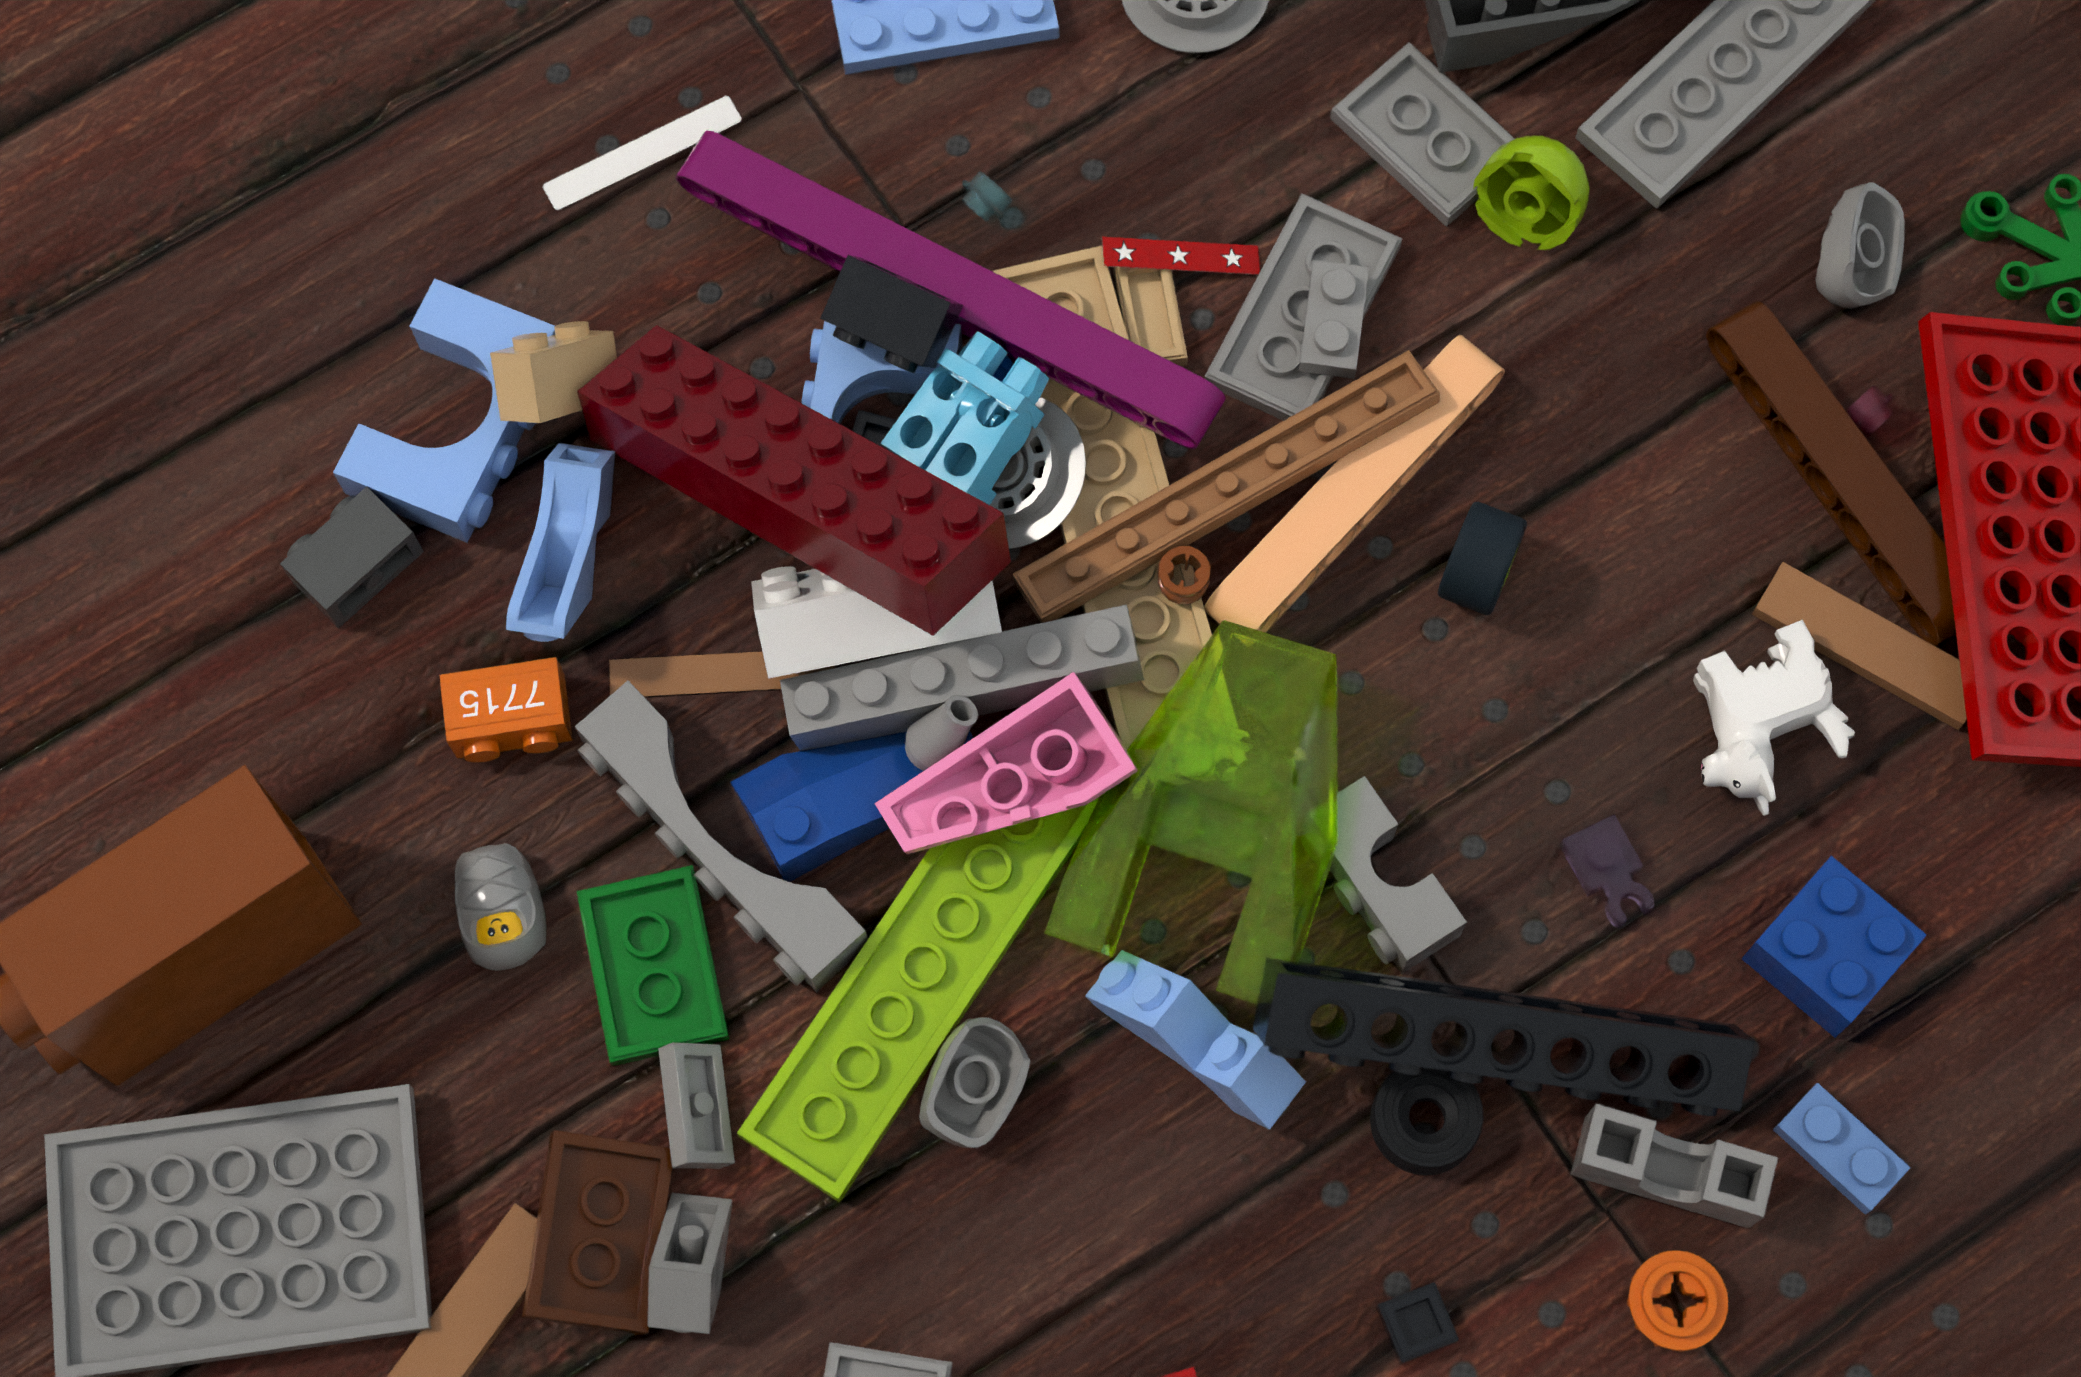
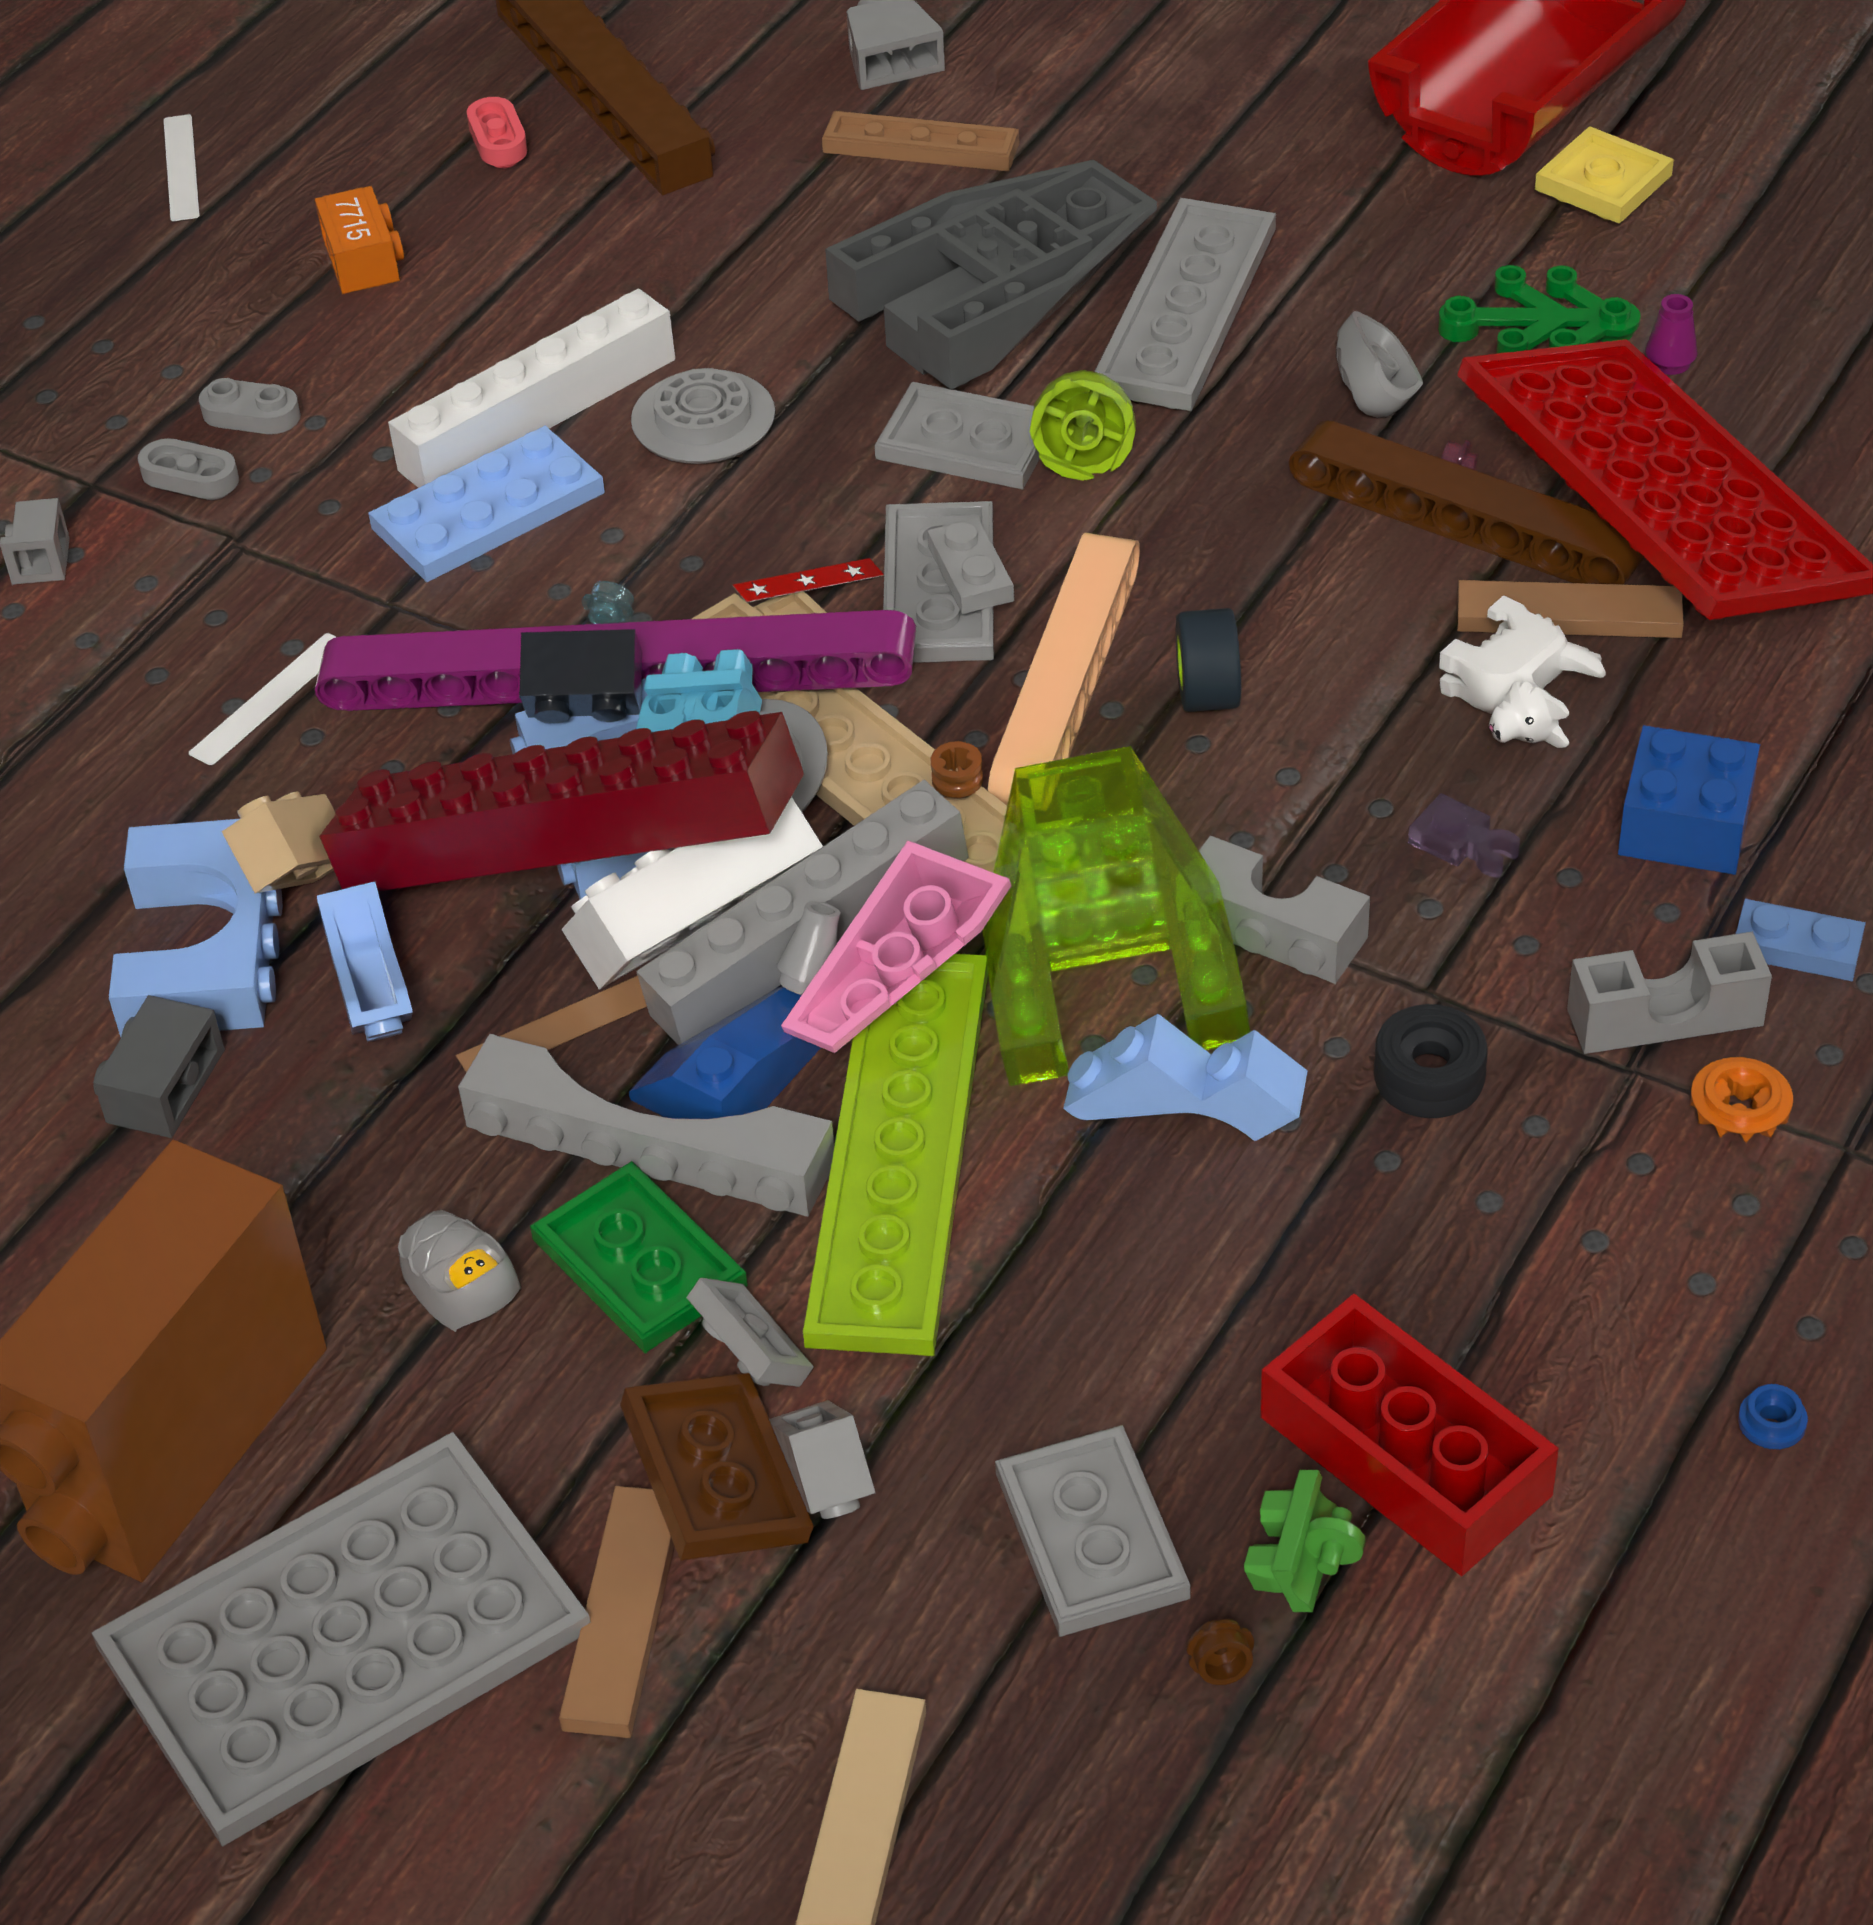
camera: 25 degrees left, 25 degrees down
orange brick [439,657,573,762] -> none
light grey piece [919,1017,1031,1148] -> none
medium nougat tile [1013,350,1440,623] -> none
black brick [1253,957,1755,1116] -> none
black tile [1376,1282,1459,1365] -> none

